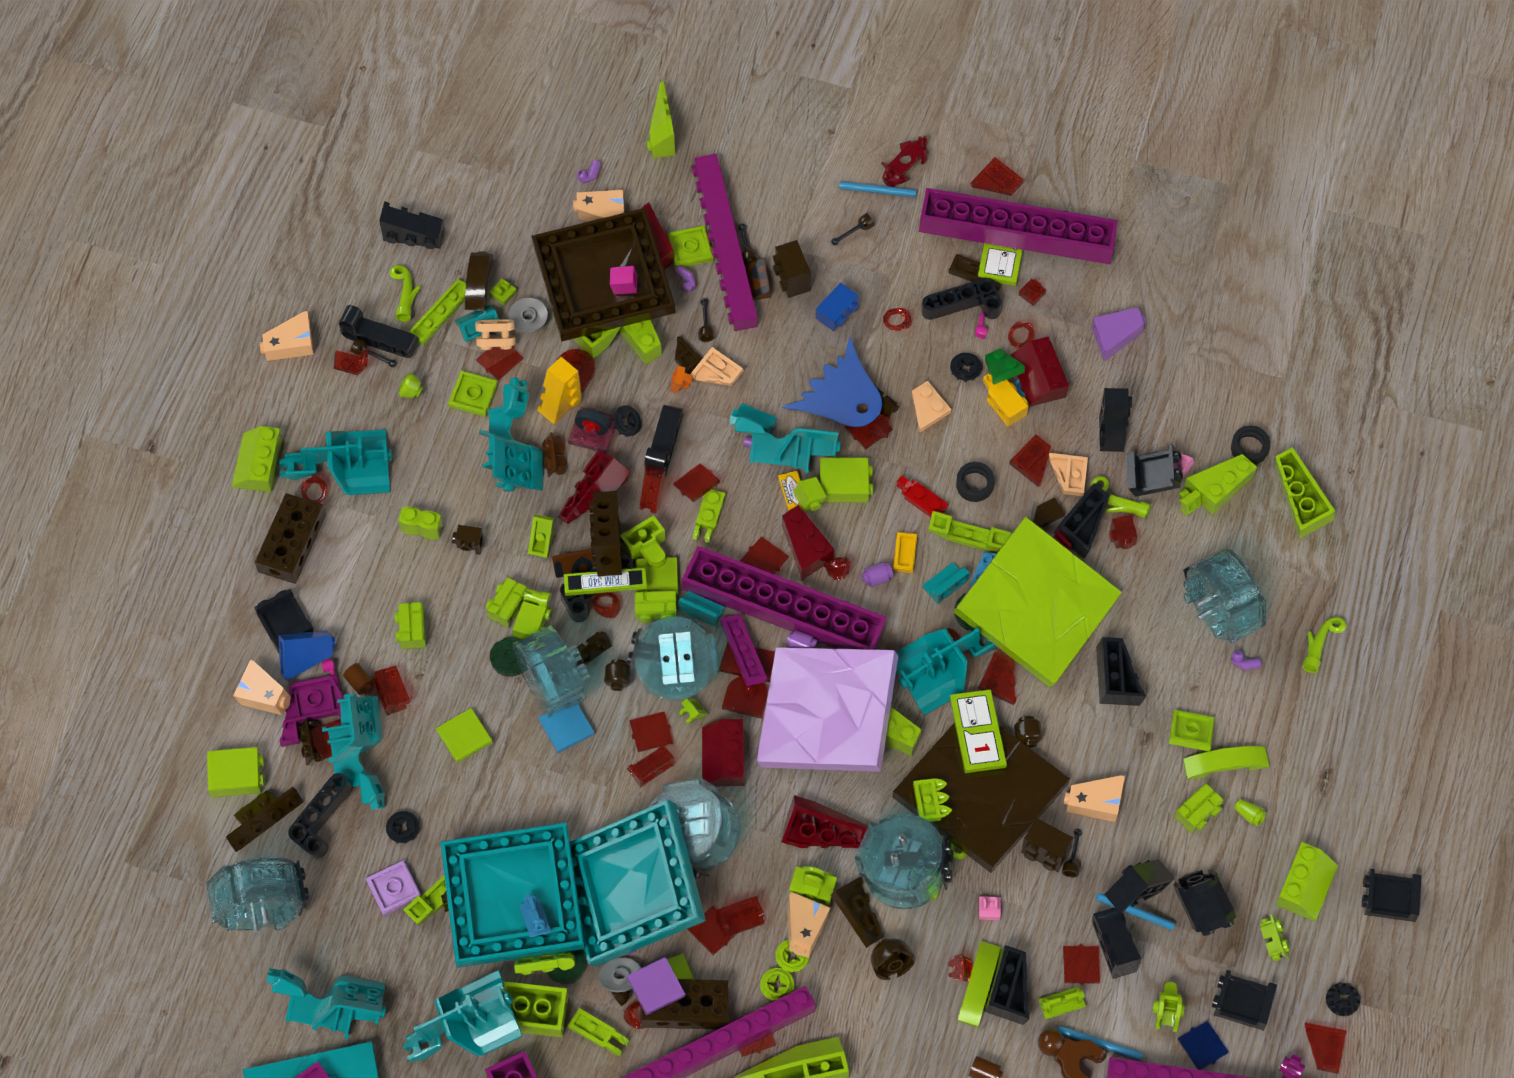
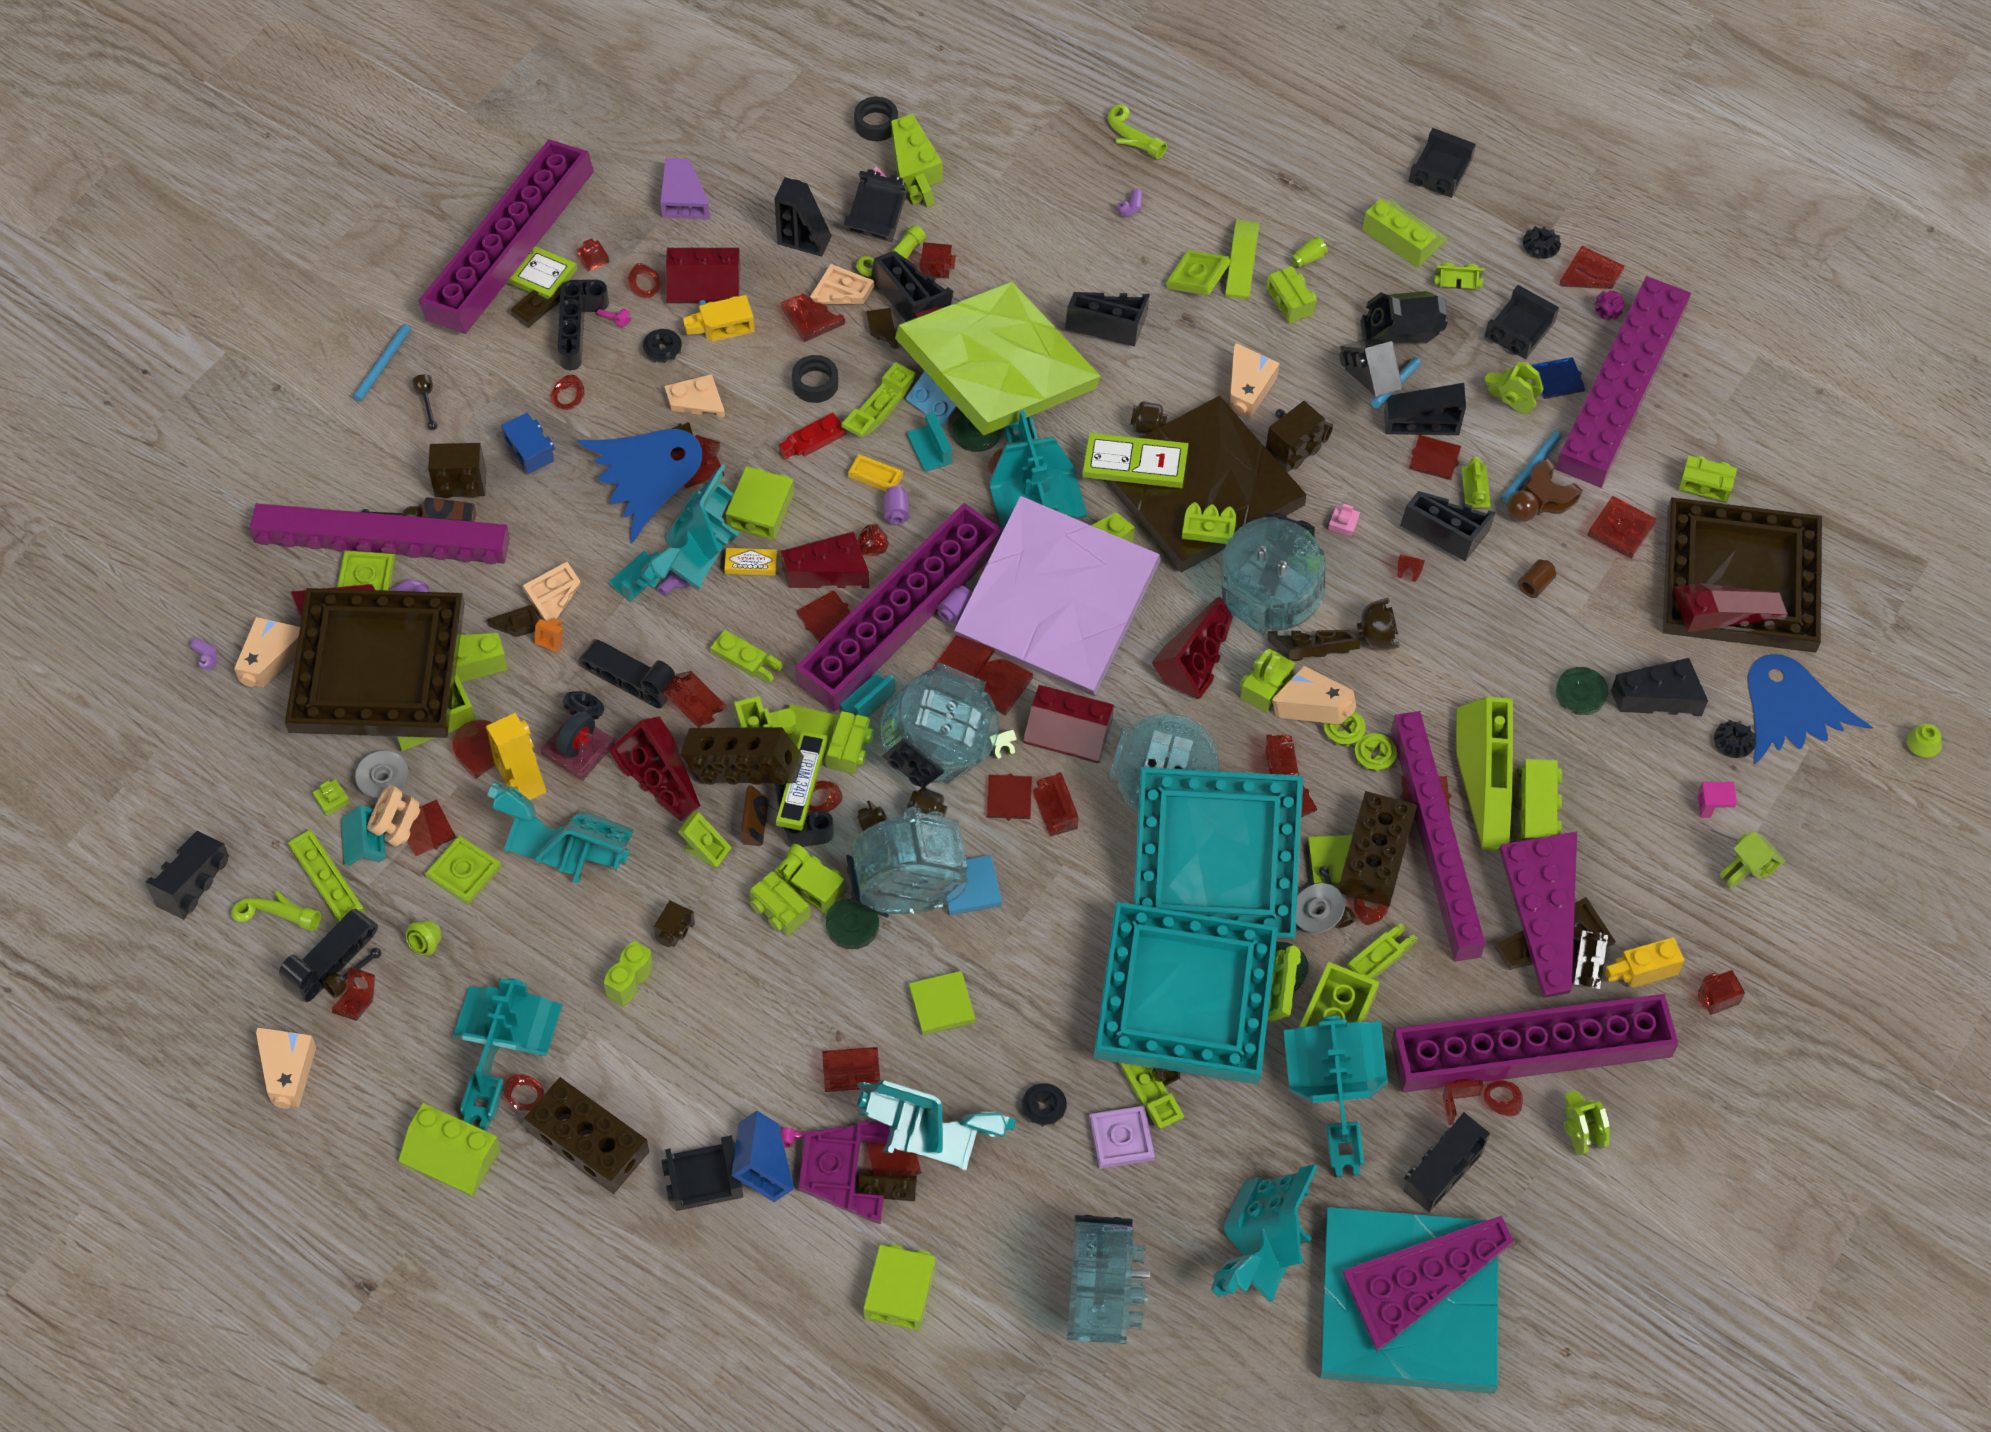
camera: 75 degrees left, 5 degrees down
dark brown bracket [226,787,303,852] -> none
light nougat slope [233,660,291,715] -> none
black beam [288,773,352,858] -> none
reddish brown brick [343,663,375,695] -> none
lime brick [395,602,426,649] -> none
dark brown arch [465,251,493,311] -> none
dark azure hinge [519,894,551,938] -> none
reddish brown hinge [542,432,566,477] -> none
dark pink panel [610,266,638,295] -> none
medium lavender tile [626,957,685,1015] -> none
lime wedge [646,81,675,158] -> none
clear red piece [673,463,720,502] -> none
dark brown hinge [698,298,714,342] -> none
magenta plate [721,614,767,686] -> none
lime brick [793,477,827,511] -> none
dark red piece [881,136,928,187] -> none
lime slope [957,941,1001,1027] -> none
clear red wing [970,157,1024,196] -> none
clear red wing [978,651,1016,705] -> none
green wing [985,349,1025,385] -> none
clear light blue piece [1183,548,1266,643] -> none
lime wedge [1275,447,1335,539] -> none

